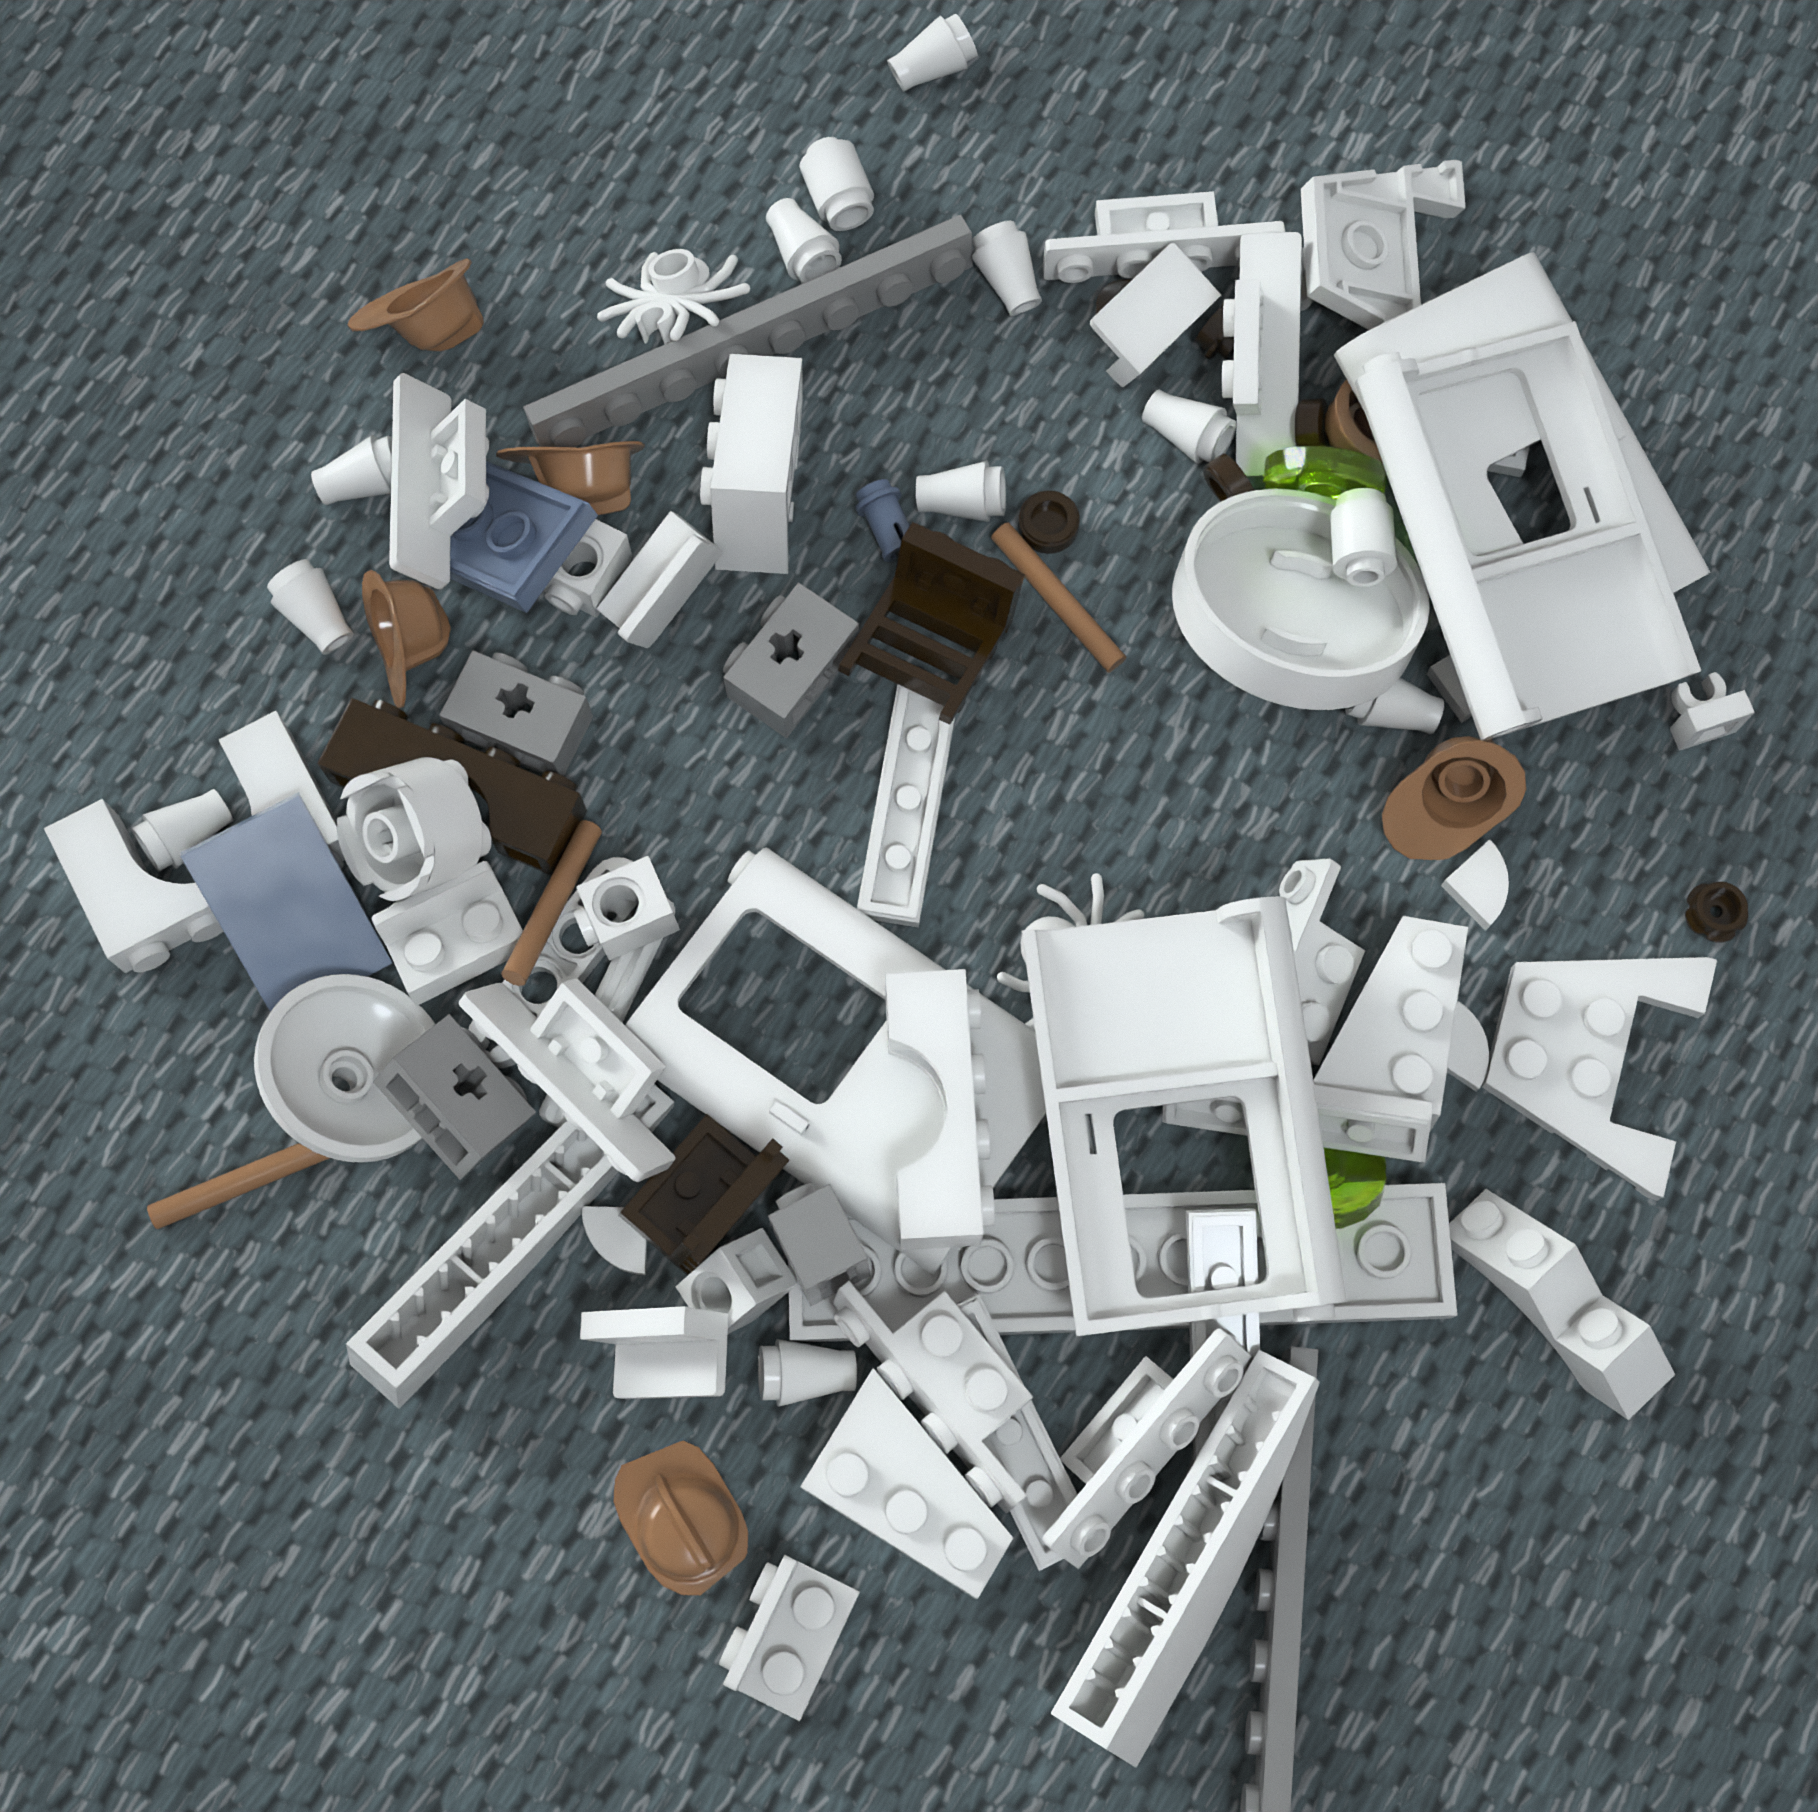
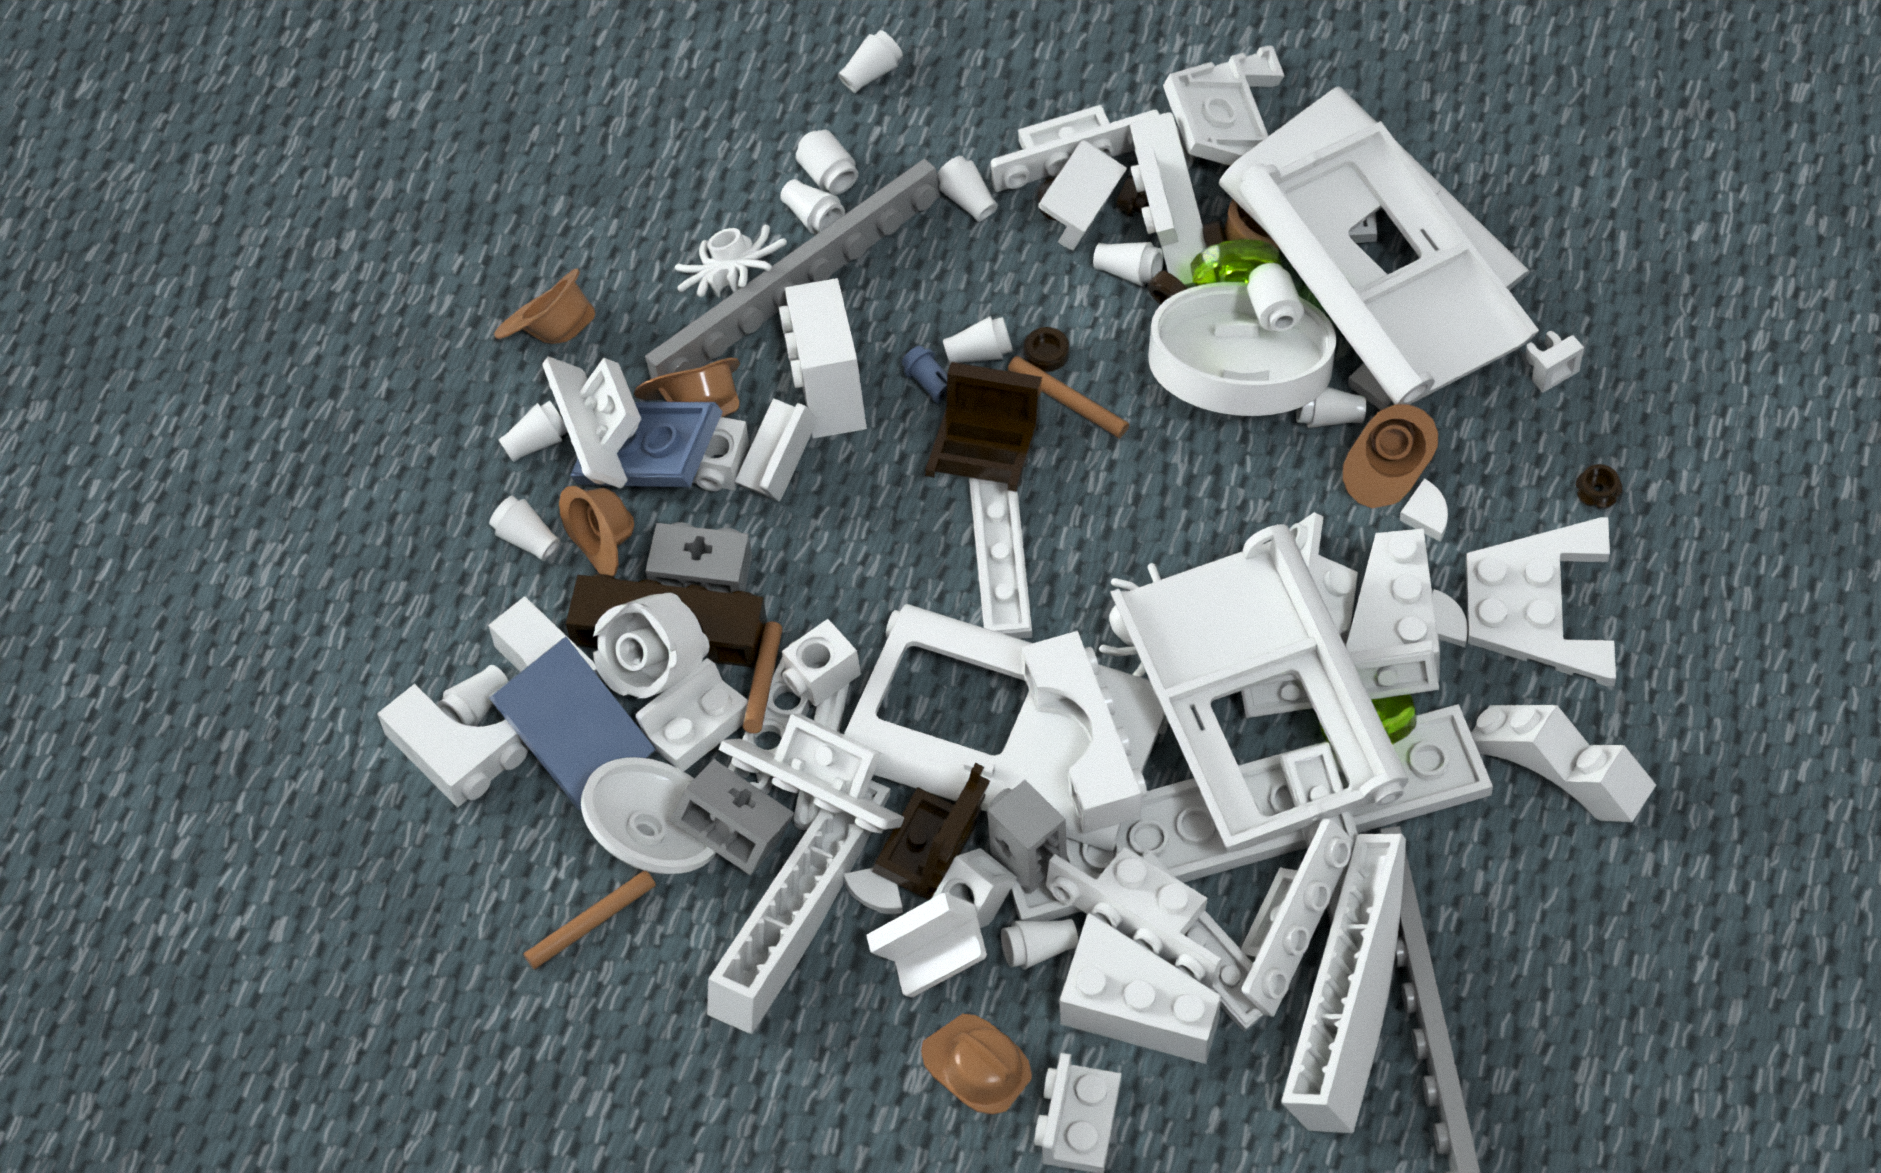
camera: 10 degrees left, 15 degrees down
light grey brick [723,582,859,738] -> none

